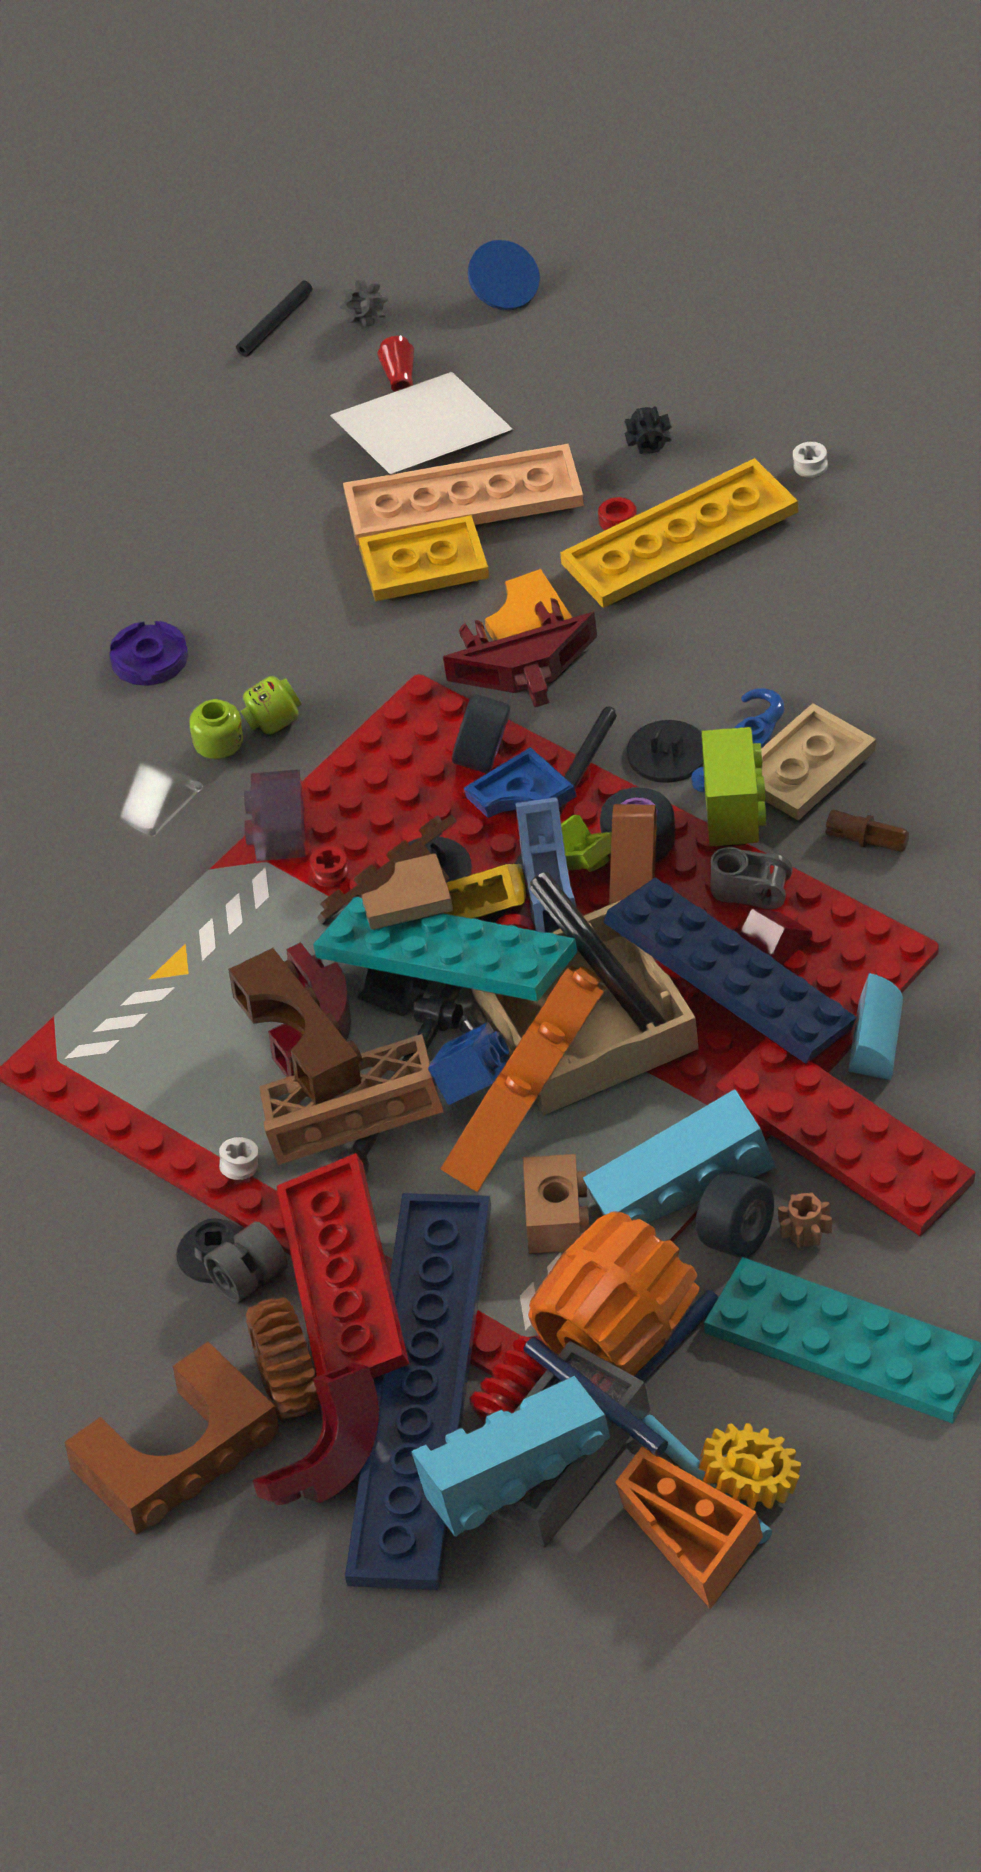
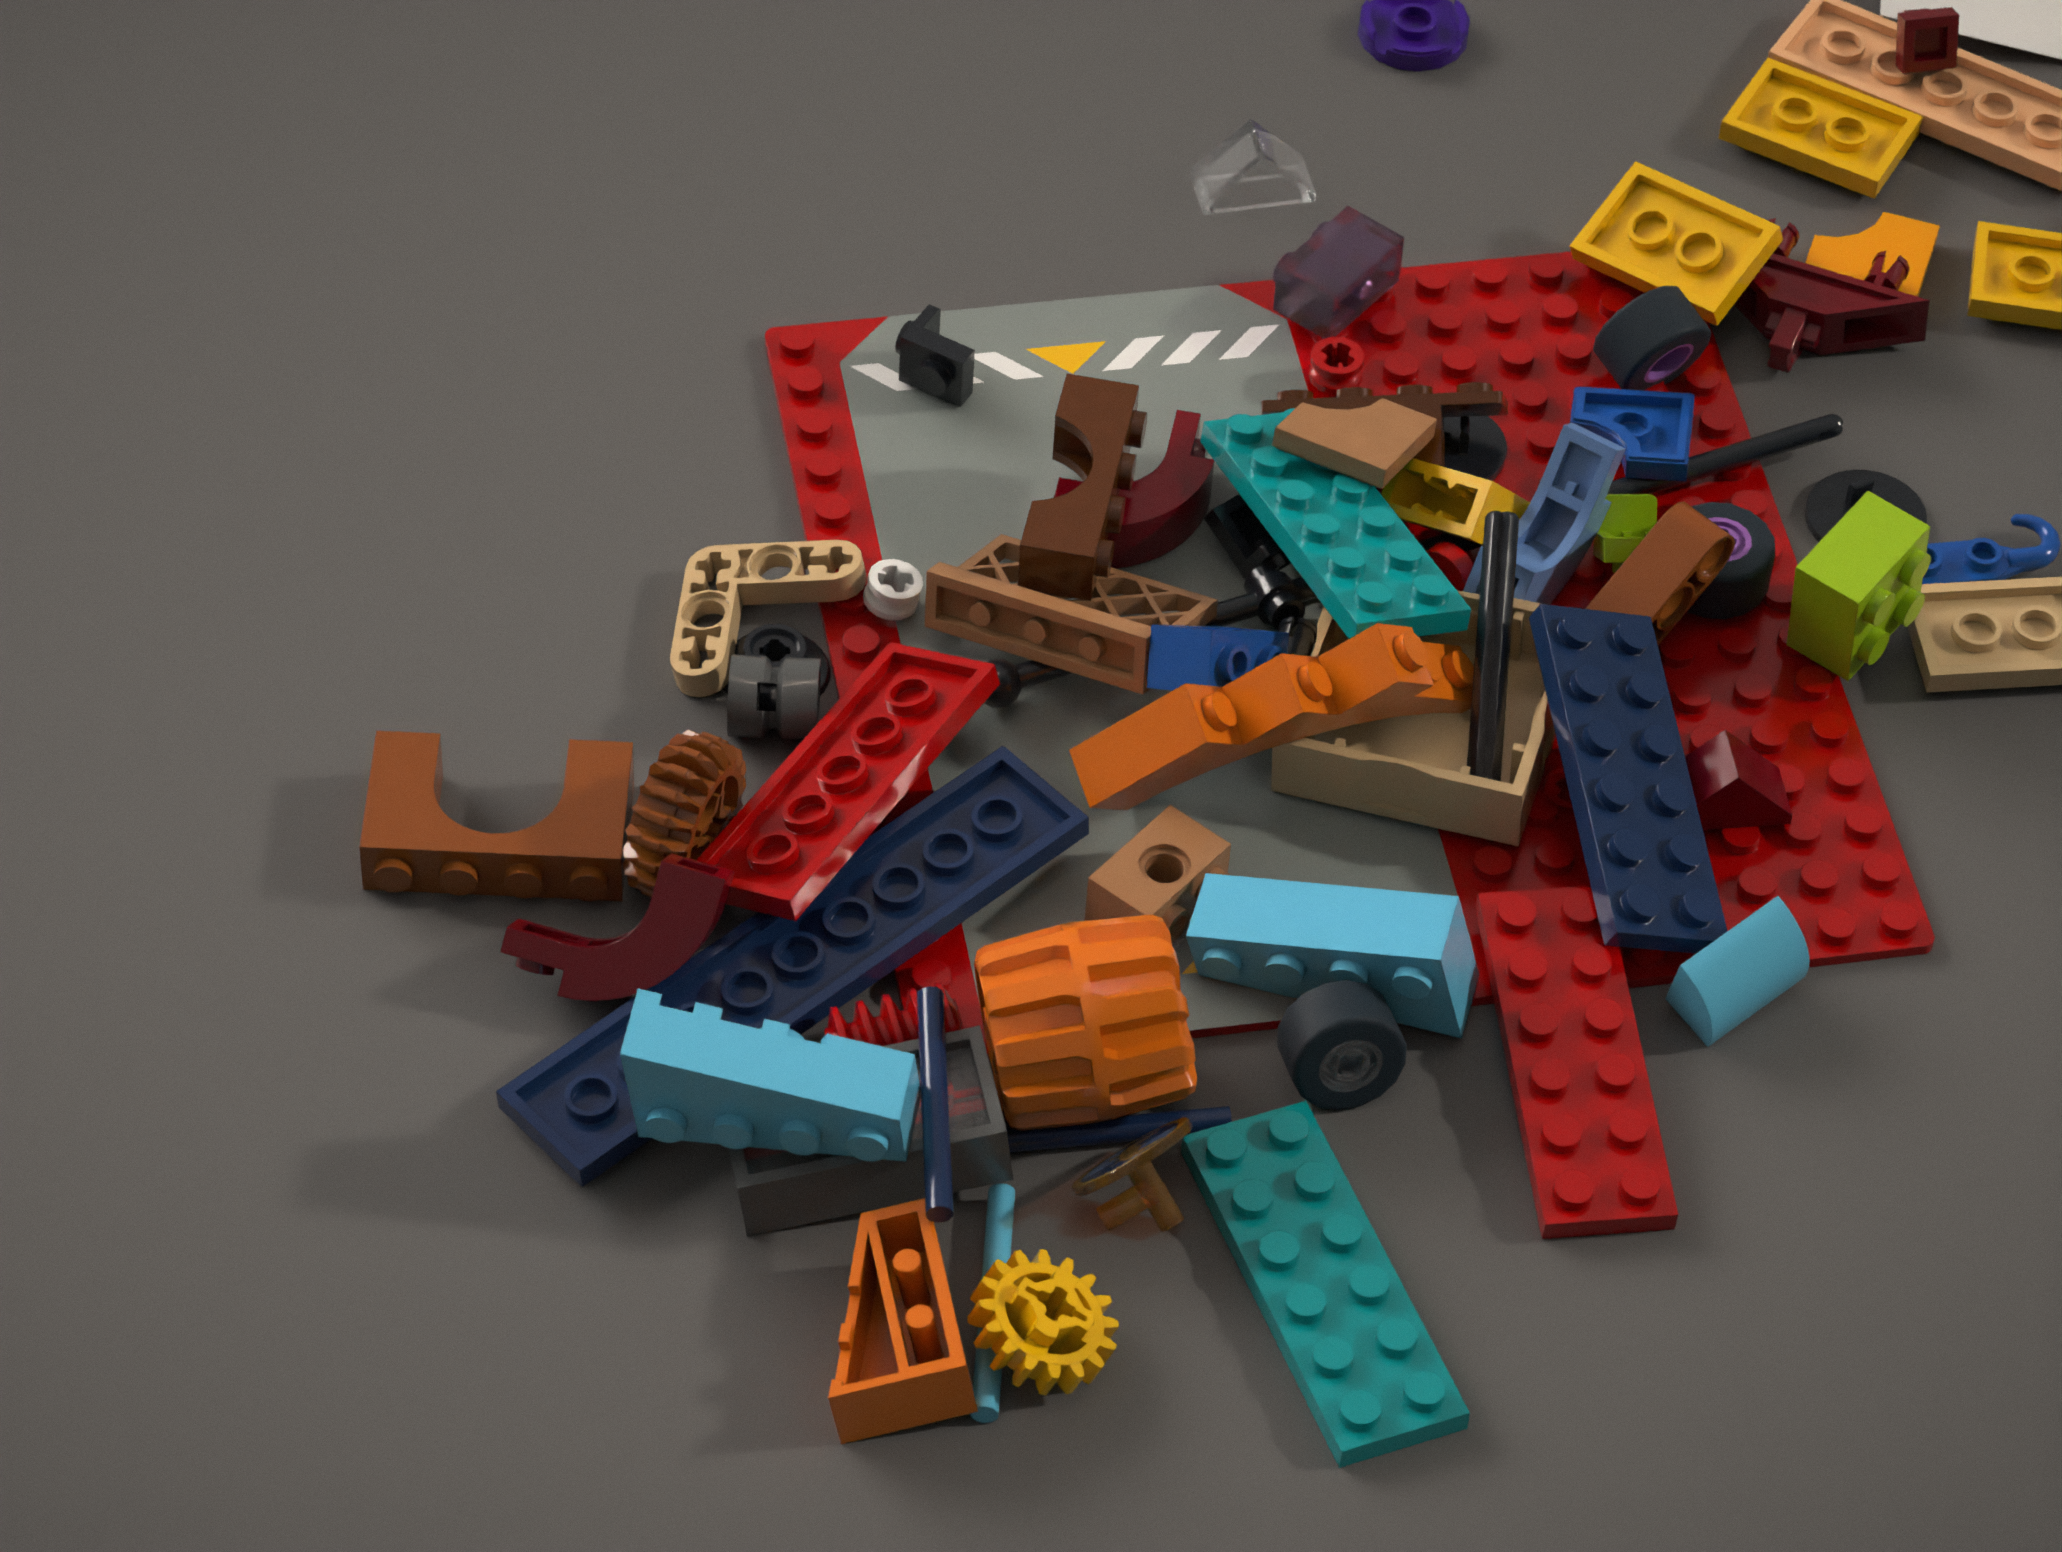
camera: 35 degrees right, 0 degrees up
lime head [189,699,243,759] -> none
lime head [240,676,302,735] -> none
dark grey piece [710,847,793,909] -> none
nougat gear [778,1192,832,1248] -> none
reddish brown axle [825,809,909,852] -> none
none -> tan beam [670,540,867,697]
none -> black bracket [895,304,975,407]
none -> clear orange shield [1071,1117,1193,1232]
none -> yellow plate [1569,161,1783,326]
none -> dark red tile [1895,7,1959,74]

